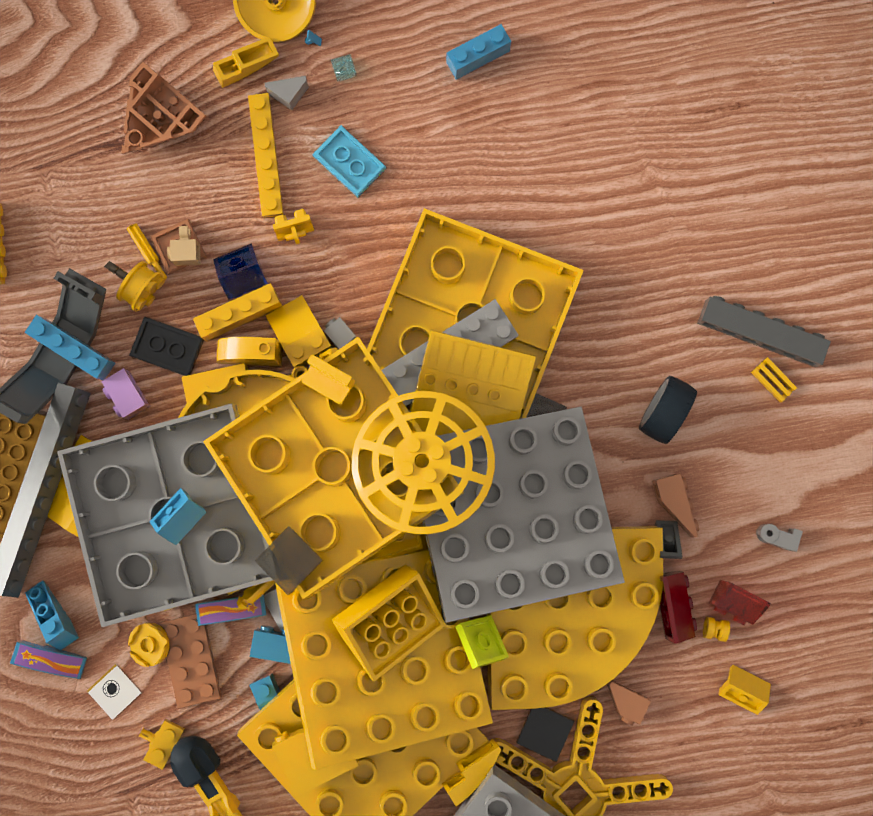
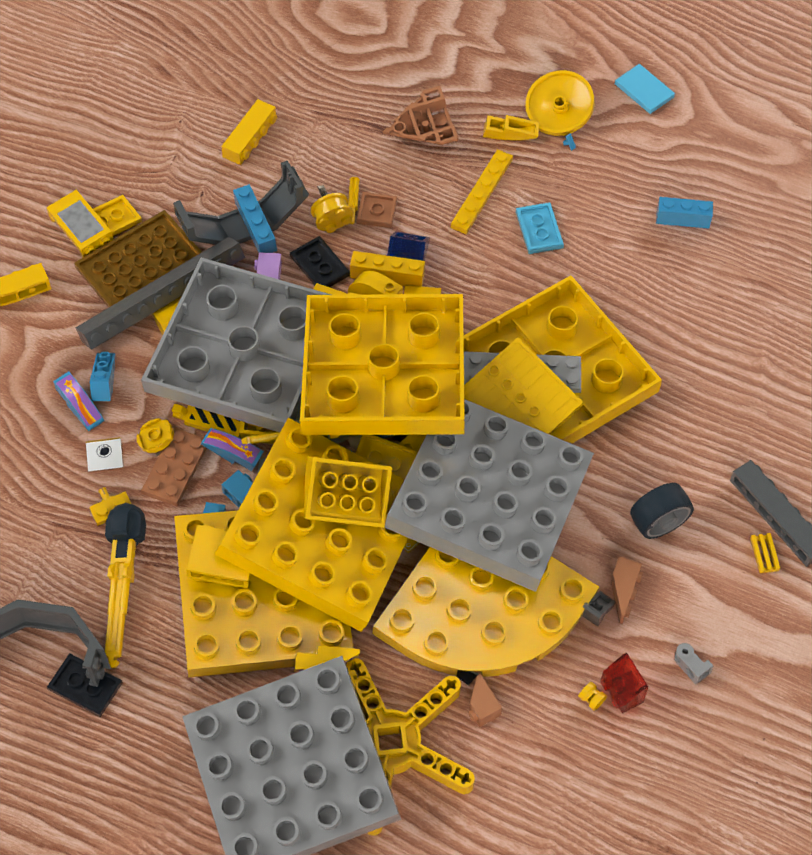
camera: 35 degrees right, 25 degrees down
dark azure panel [150,488,206,545] -> none
tan brick [167,226,201,266] -> none
clear smoke tile [255,526,323,595] -> none
light grey slope [265,76,309,110] -> none
yellow hips [273,209,314,245] -> none
yellow panel [302,354,356,405] -> none
clear light blue tile [331,54,357,82] -> none
yellow dish [352,391,495,534] -> none
neon yellow plate [455,615,509,669] -> none
black tile [516,707,574,762] -> none
dark red slope [660,571,697,644] -> none
yellow panel [719,665,771,715] -> none

